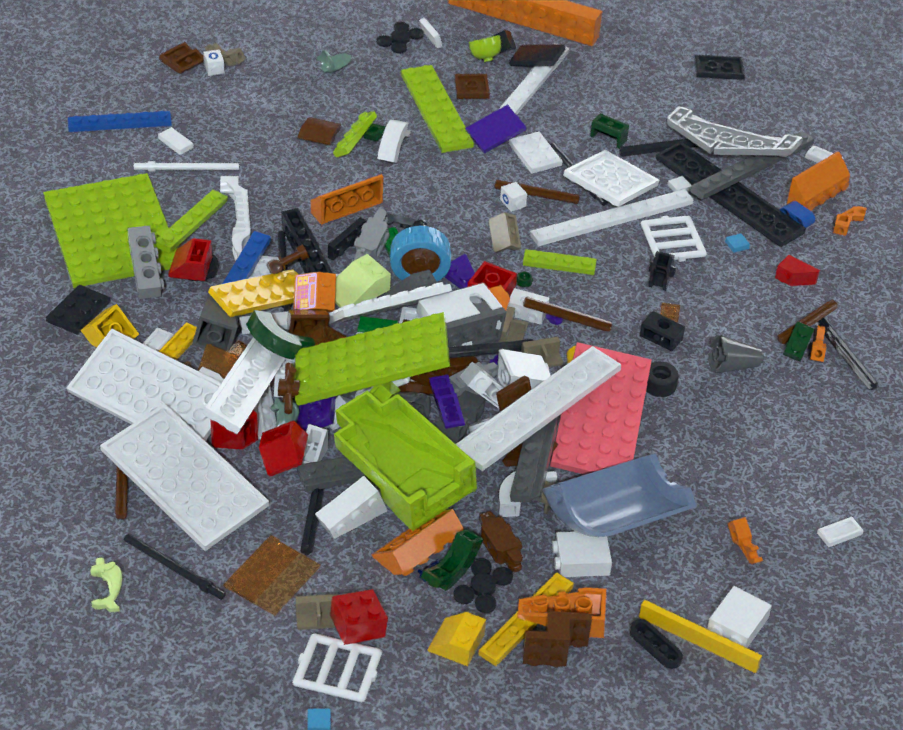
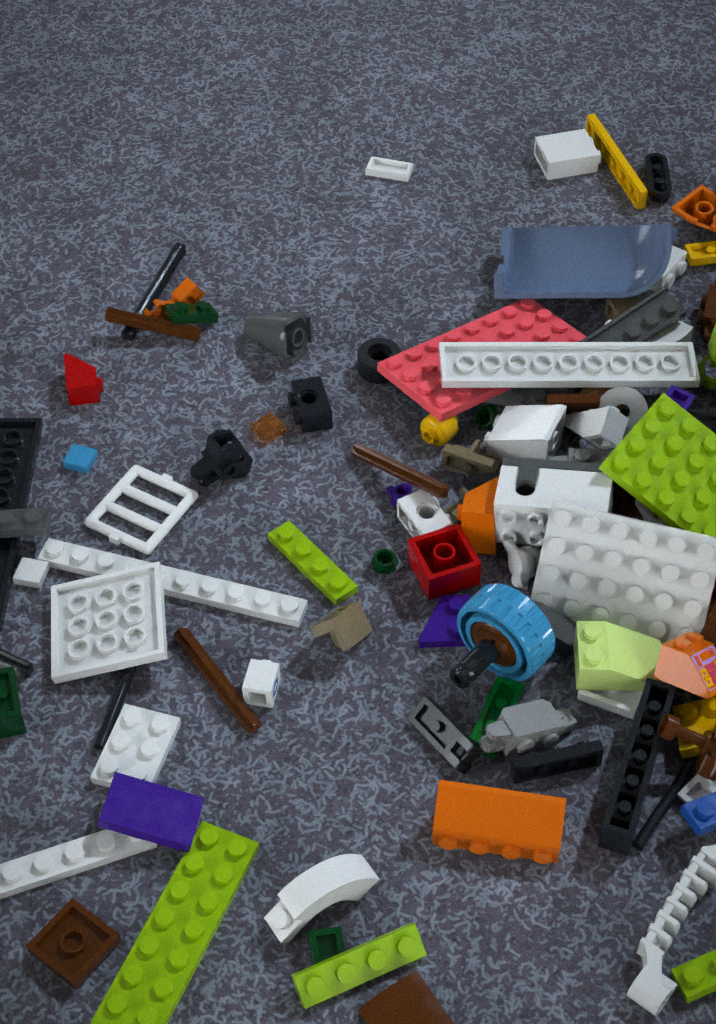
camera: 135 degrees left, 5 degrees up
orange piece [727,517,763,565] -> none

